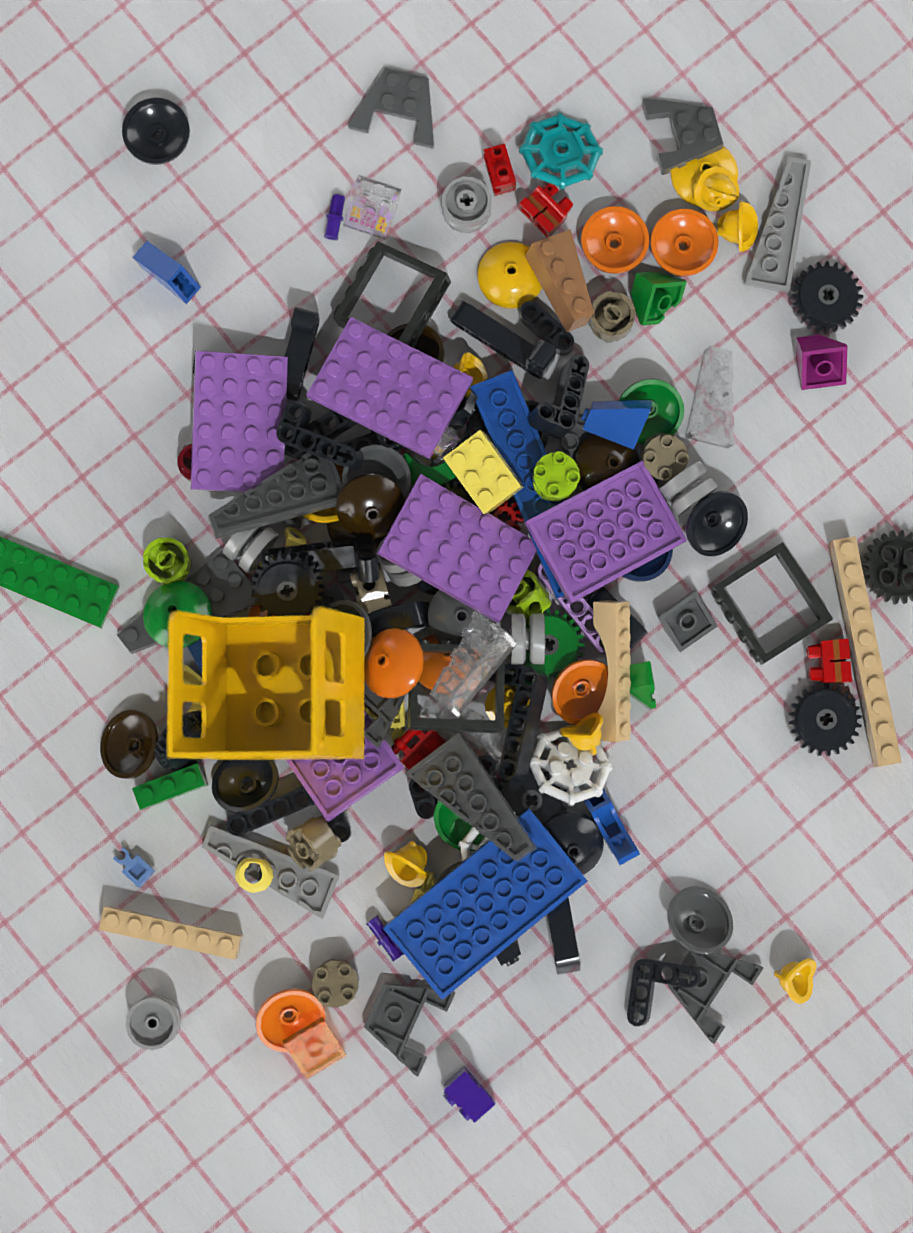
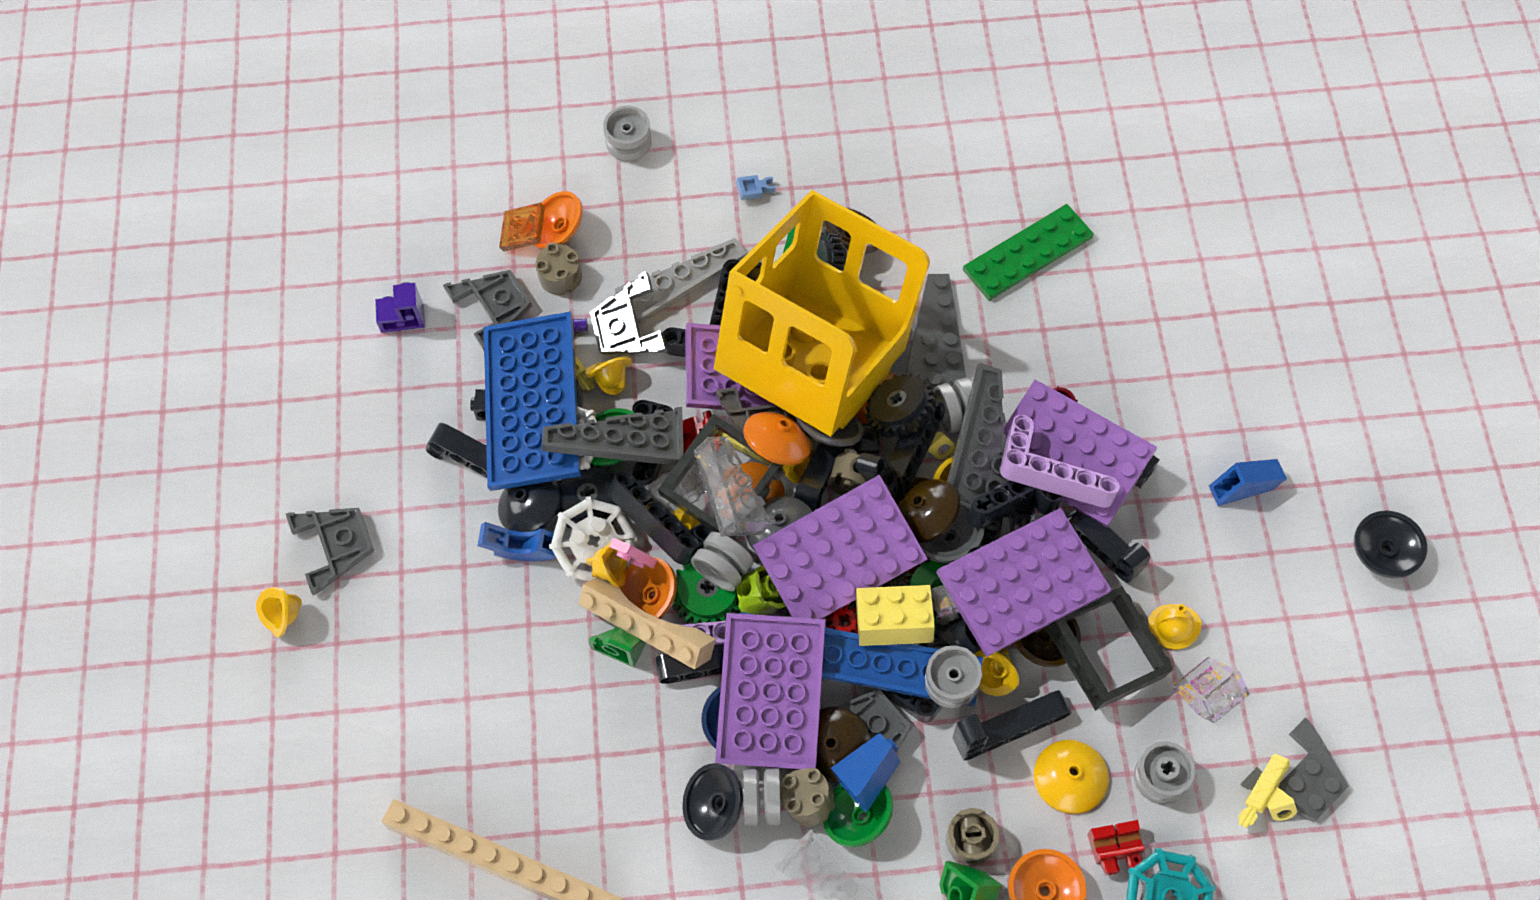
camera: 125 degrees right, 20 degrees down
tan arch [98,906,243,960] -> none
lime brick [143,537,192,584] -> none
green dish [143,581,212,648] -> none
light yellow piece [235,858,273,893] -> none
dark tan brick [286,816,341,872] -> none
dark purple axle [324,194,345,240] -> none
red hips [483,143,516,196] -> none
black beam [519,301,574,356] -> none
medium nougat wedge [525,229,594,332] -> none
black beam [528,354,589,439] -> none
lime brick [532,452,580,502] -> none
black beam [627,959,701,1026] -> none
dark grey slope [657,590,718,652] -> none
dark grey dish [667,886,733,954] -> none
pearl dark grey window [711,542,833,665] -> none
black gear [787,683,862,756] -> none
red hips [806,638,852,684] -> none
none -> wing [590,271,668,355]
none -> bright pink plate [609,538,657,569]
none -> light grey wheel [924,646,982,708]
none -> lavender beam [1000,415,1120,508]
none -> yellow helmet [1148,604,1202,650]
none -> light yellow piece [1238,754,1297,828]

